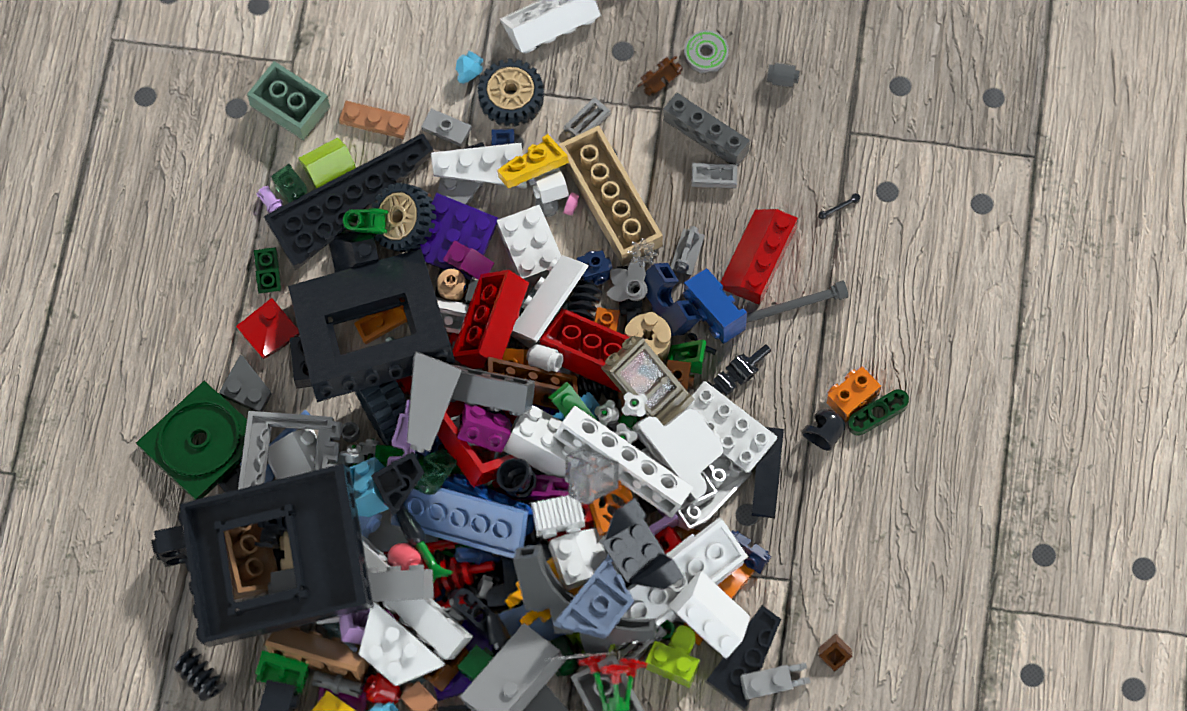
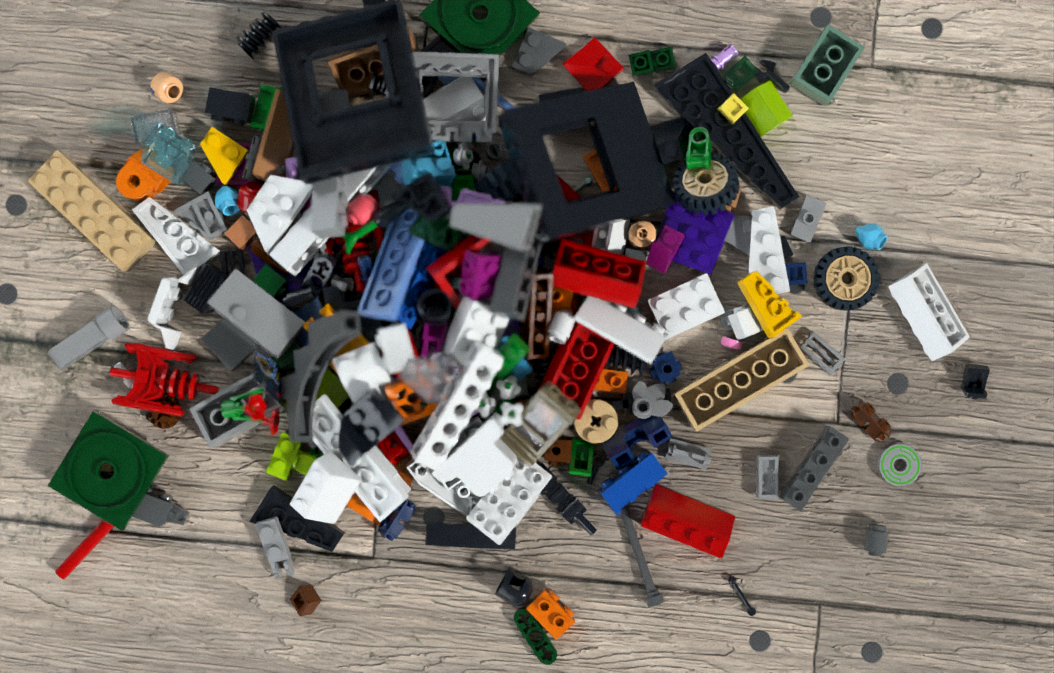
camera: 85 degrees right, 20 degrees up
nougat plate [339,101,411,139] -> none
sand blue wing [554,555,634,639] -> none
clear gear [627,238,658,268] -> none
none -> light yellow tile [717,93,749,124]
none -> black bar [754,60,790,93]

